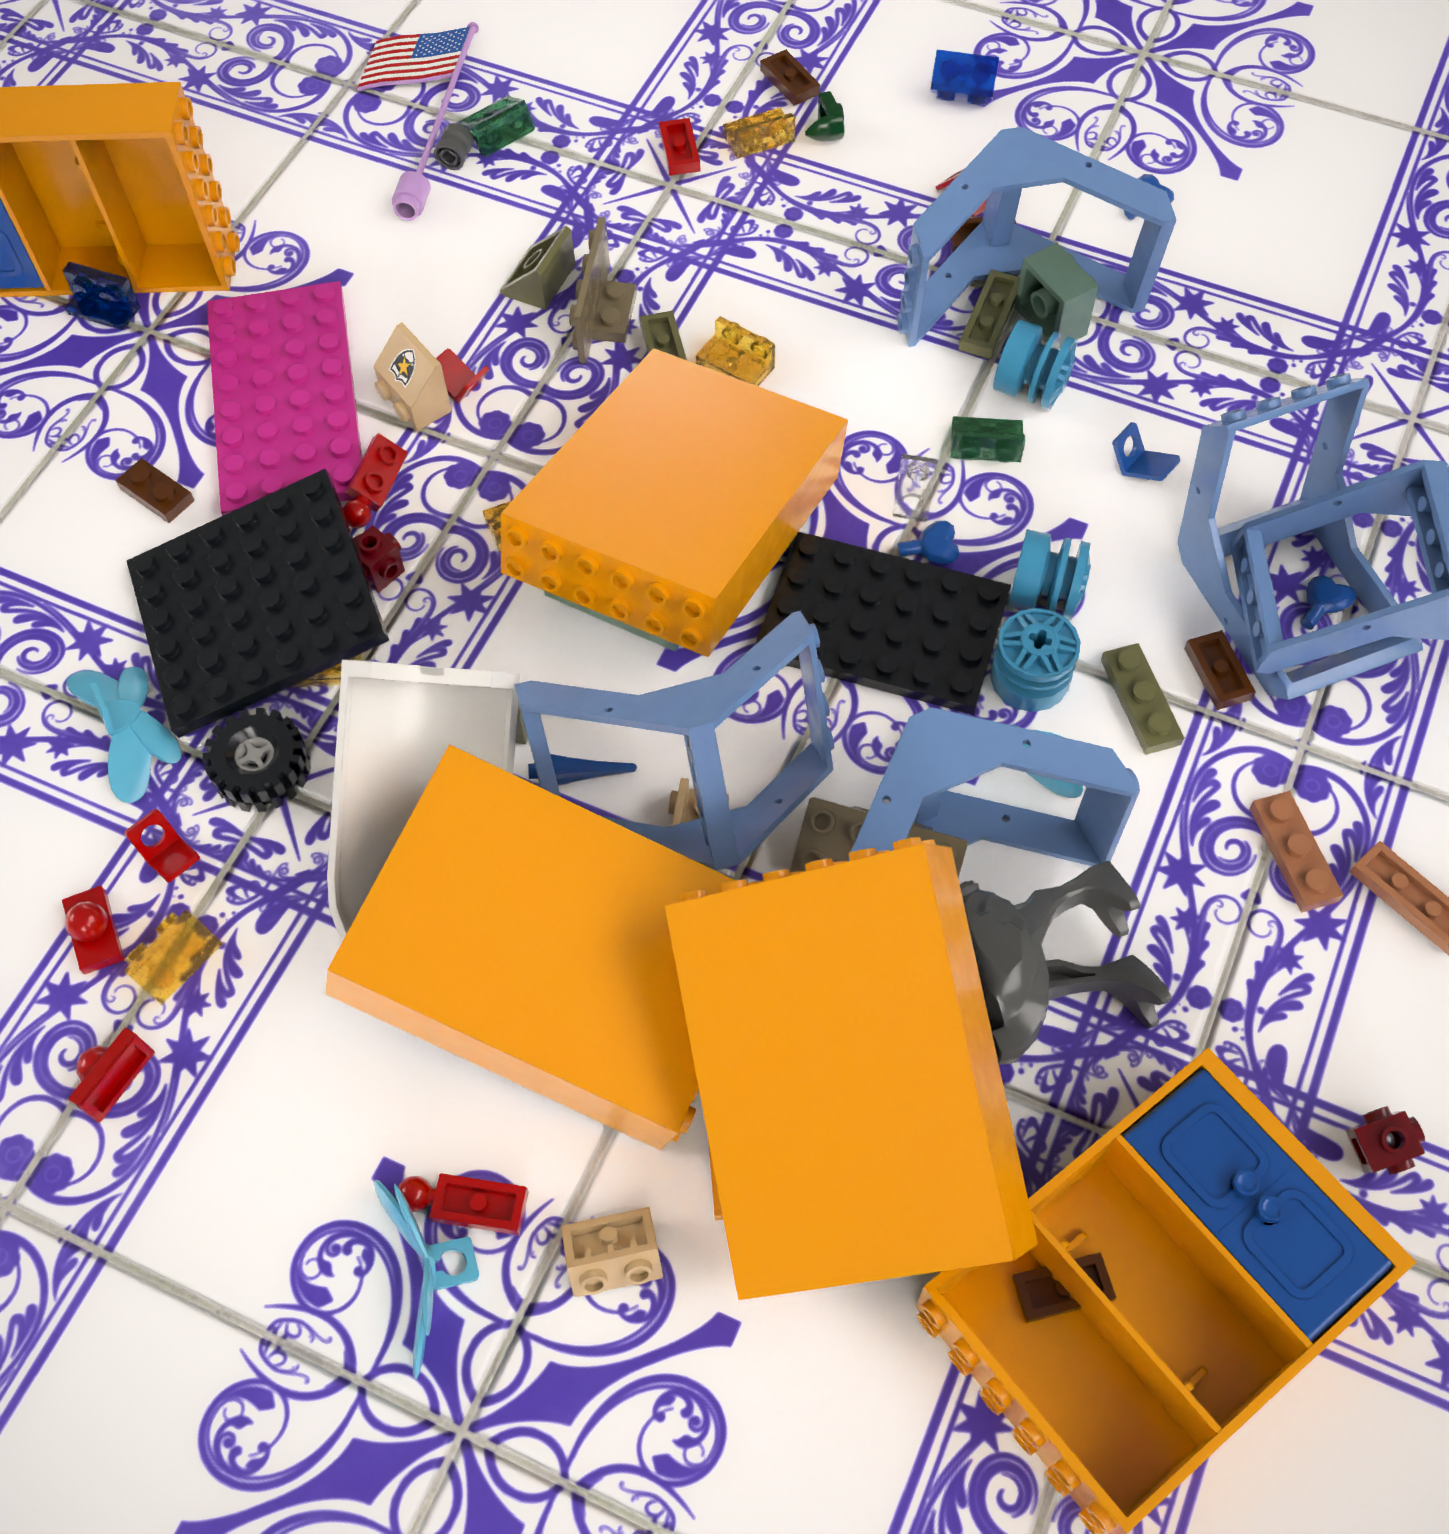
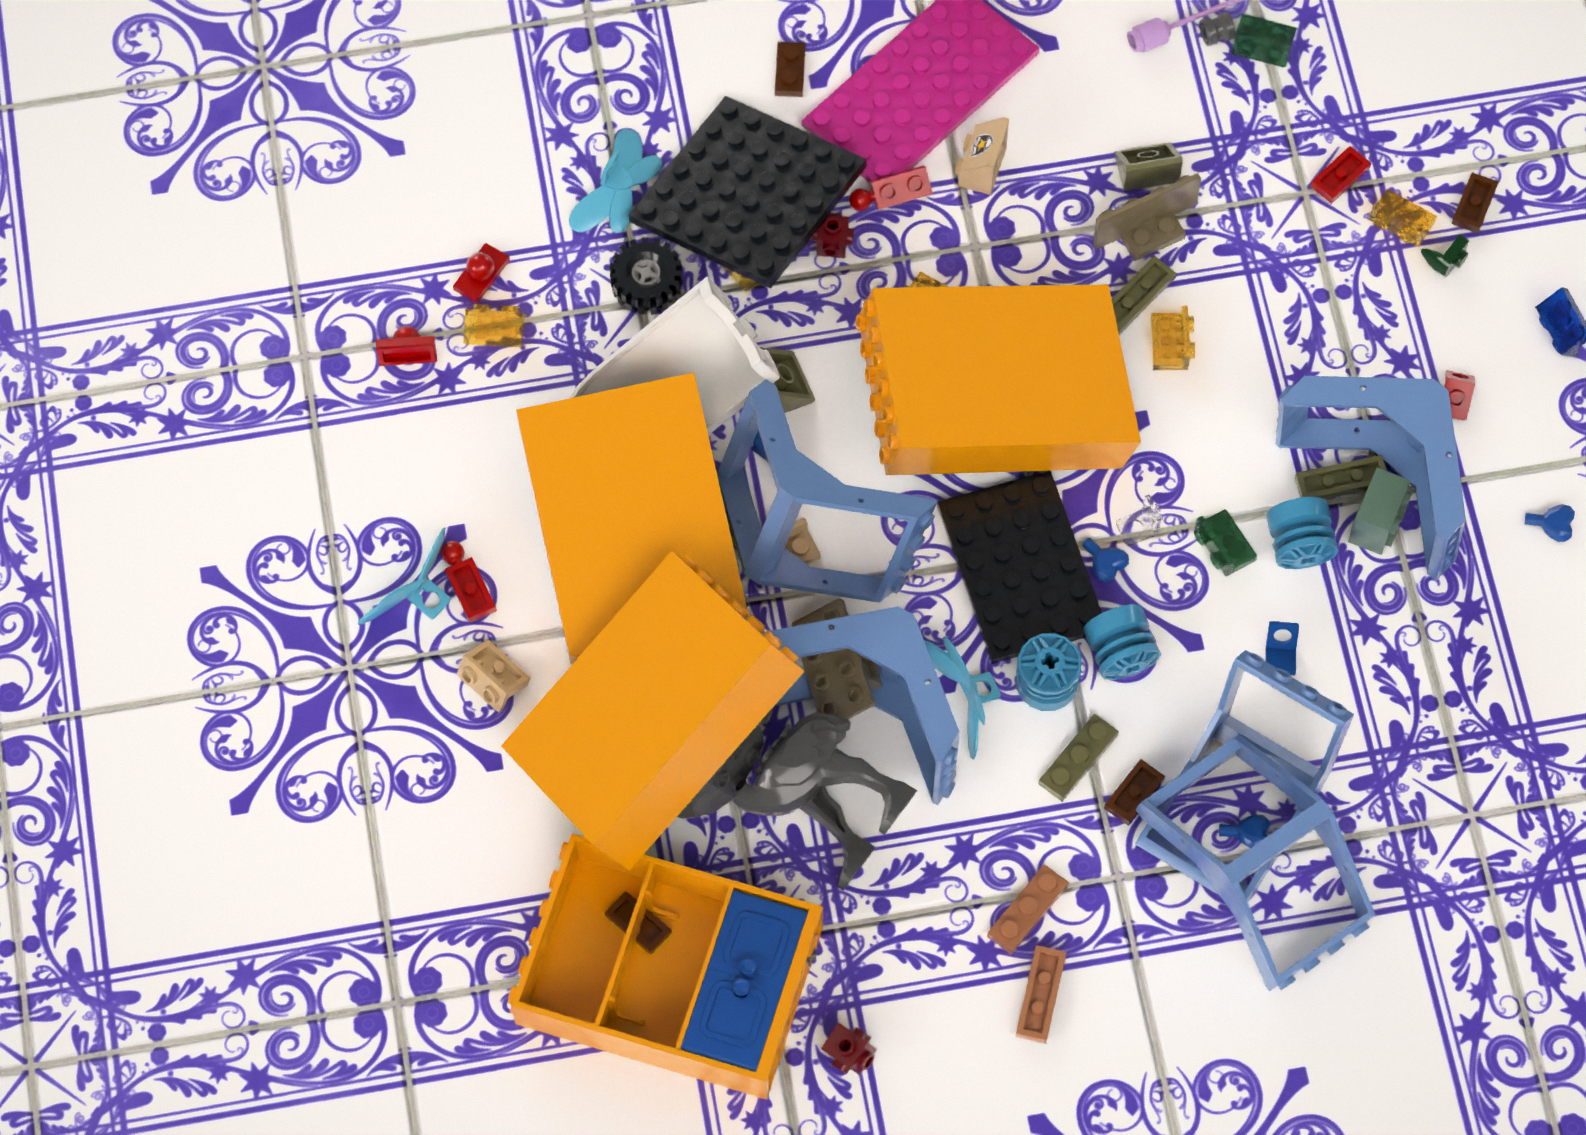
camera: 55 degrees right, 5 degrees up
red bracket [125,809,200,883] -> none
red bracket [436,348,490,404] -> none

